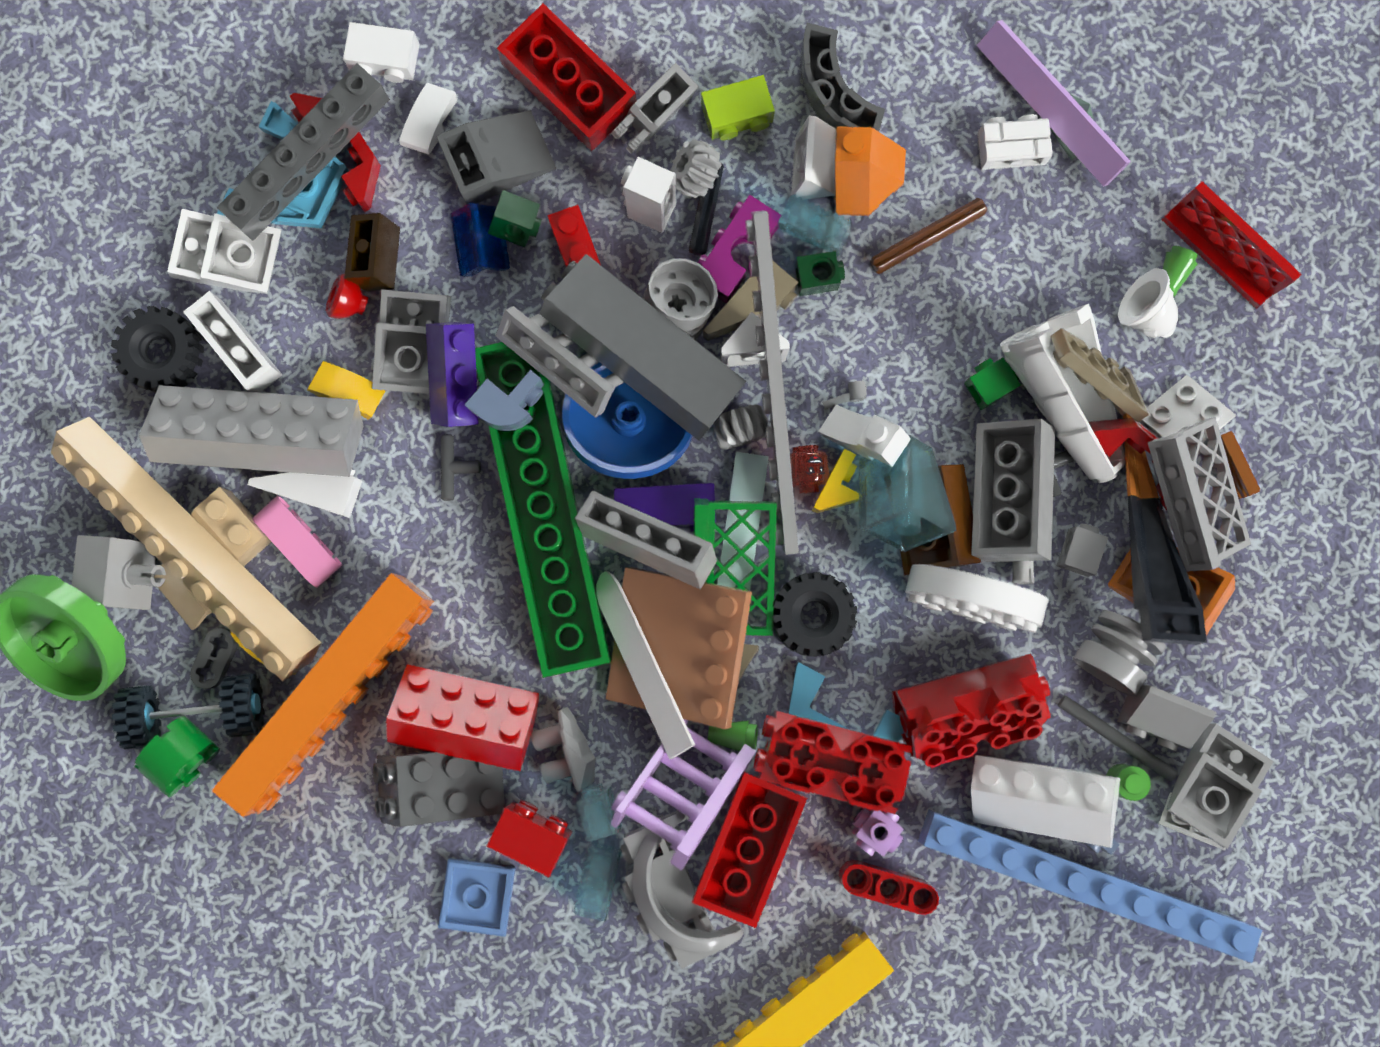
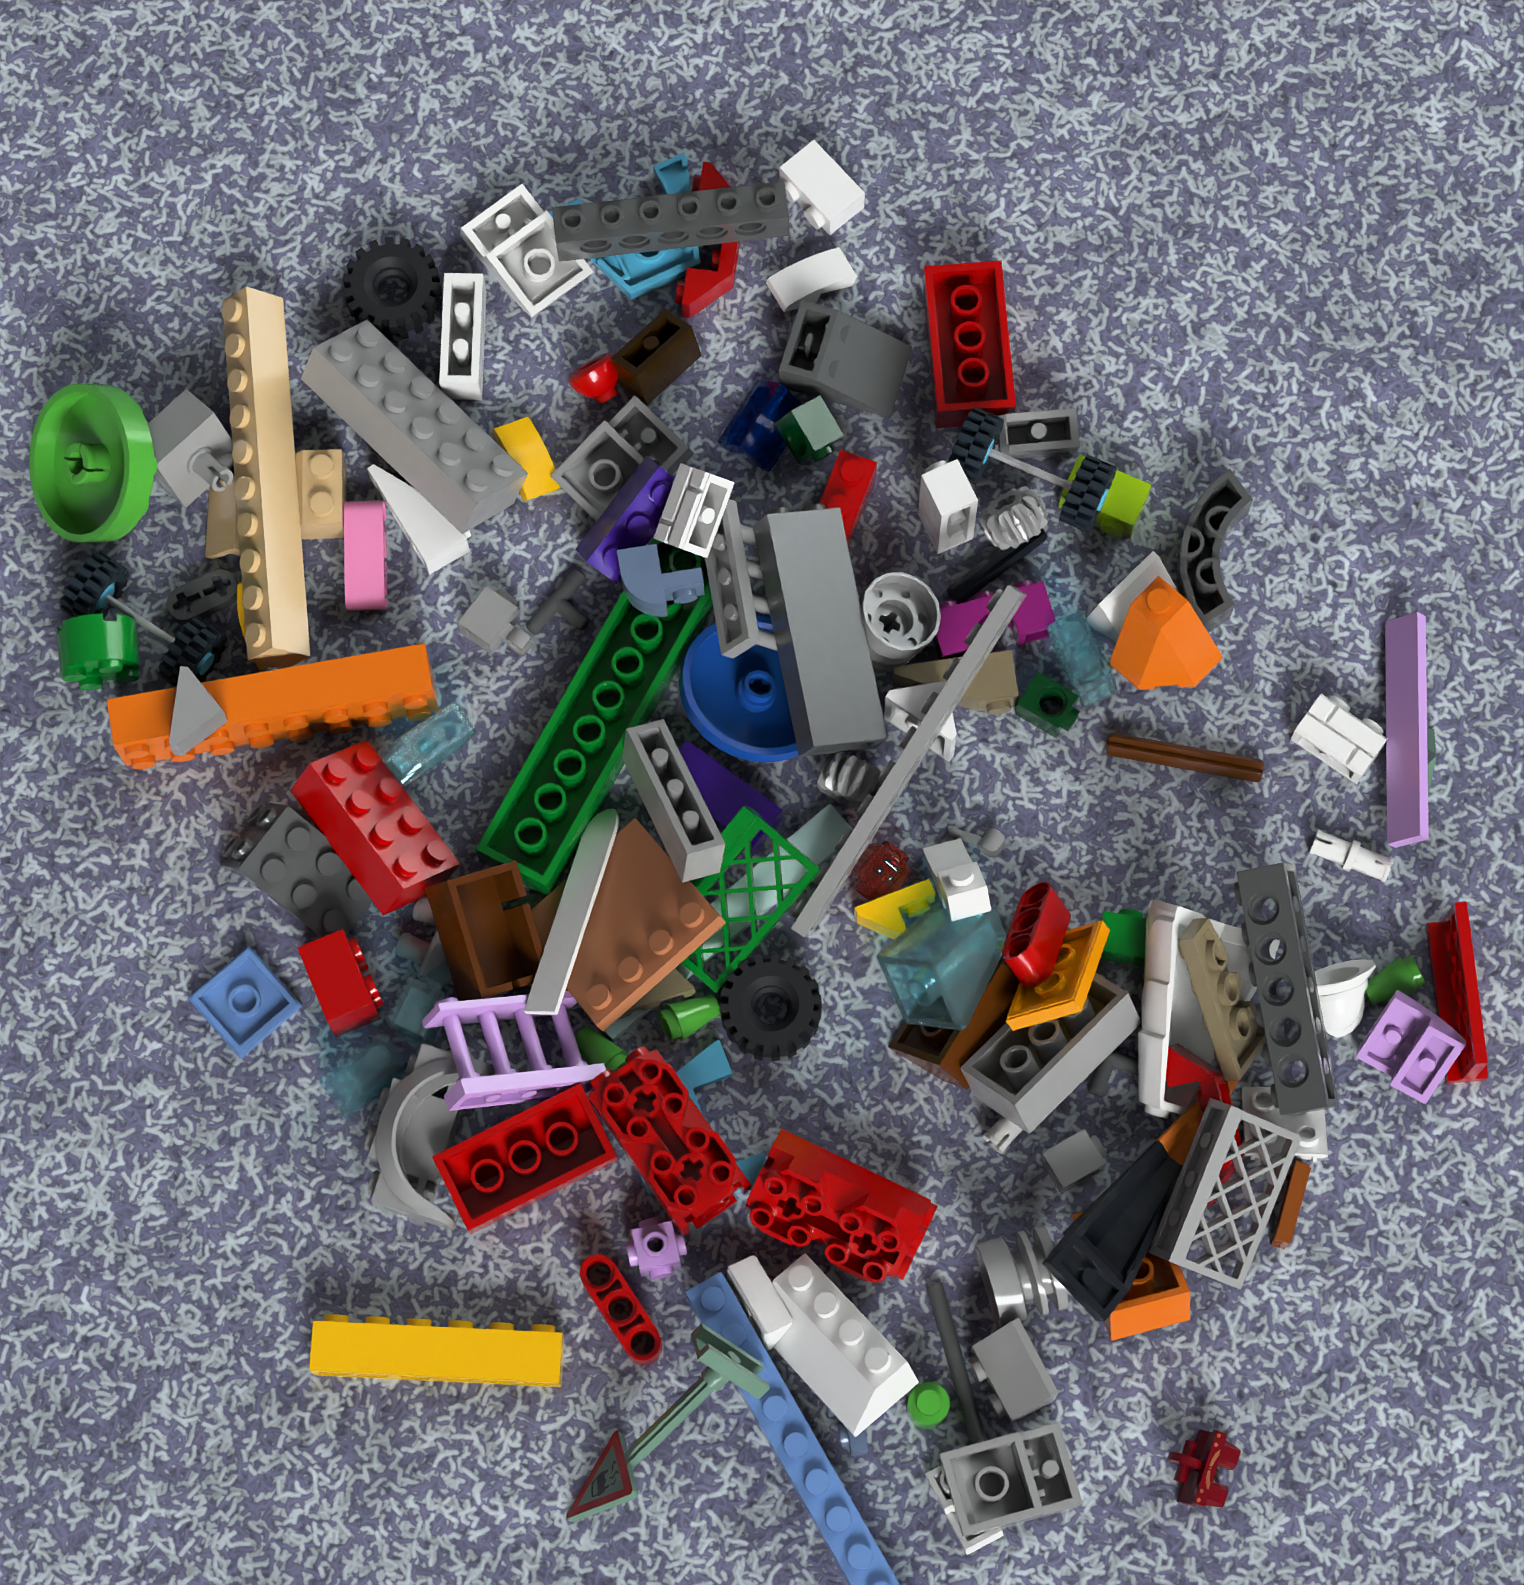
camera: 45 degrees right, 10 degrees down
white piece [905,564,1048,632] -> none
none -> light grey slope [169,666,228,756]
none -> clear light blue brick [382,702,476,786]
none -> reddish brown piece [425,860,543,1001]
none -> light grey brick [458,586,533,657]
none -> sand green piece [566,1323,770,1522]
none -> white brick [653,463,734,558]
none -> bright green cone [658,993,721,1042]
none -> white slope [726,1255,793,1351]
none -> black axle [948,407,1117,533]
none -> red beam [1001,882,1071,988]
none -> light orange tile [1006,920,1110,1031]
none -> dark red hips [1167,1430,1241,1507]
none -> dark grey brick [1234,862,1339,1115]
none -> white pin [1309,829,1394,883]
none -> lavender slope [1356,990,1466,1104]

